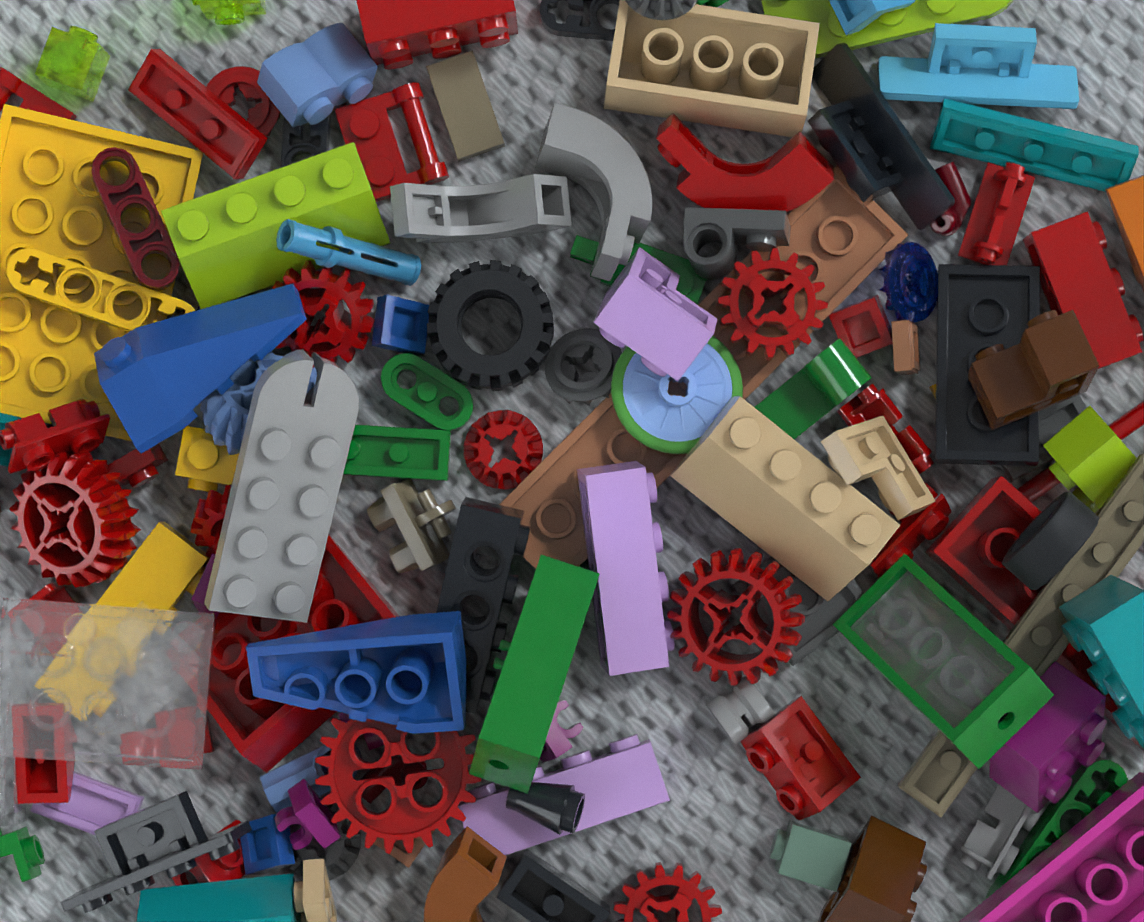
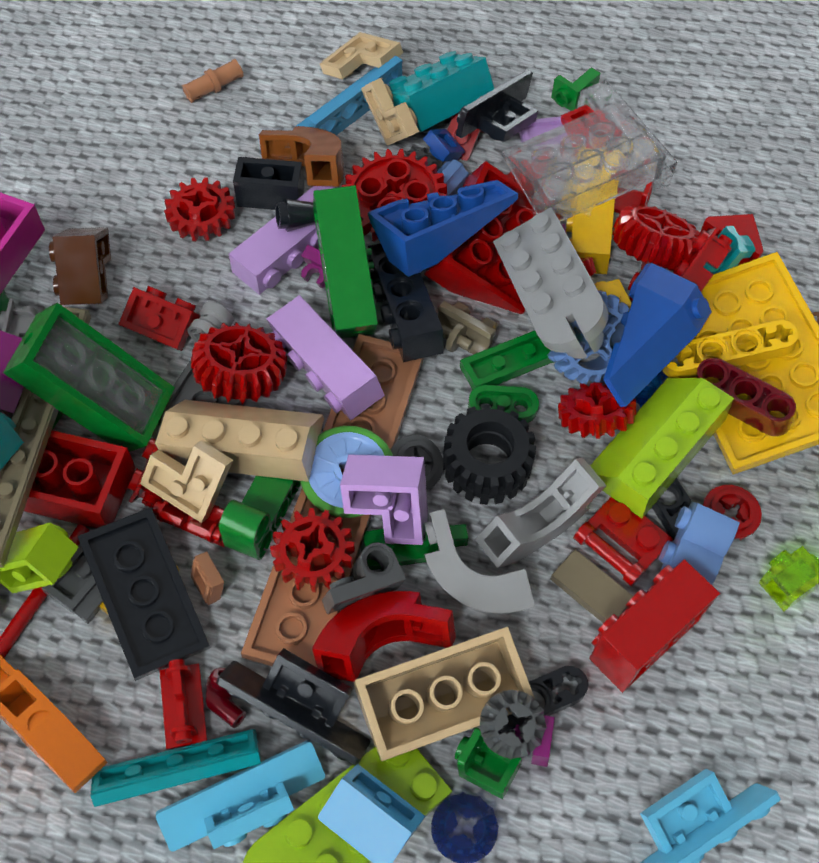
camera: 145 degrees right, 25 degrees down
red tile [128,49,268,180] -> none
magenta tile [274,779,341,850] -> none
dark azure pin [276,219,421,286] -> none
blue plate [372,294,429,356] -> none
red gear [463,410,543,490] -> none
sand green brick [769,820,852,892] -> none
red plate [829,294,893,358] -> none
clear blue gear [879,242,938,322] -> none
reddish brown brick [968,310,1100,430] -> none
black tyre [1002,491,1099,590] -> none
red brick [1023,211,1144,369] -> none

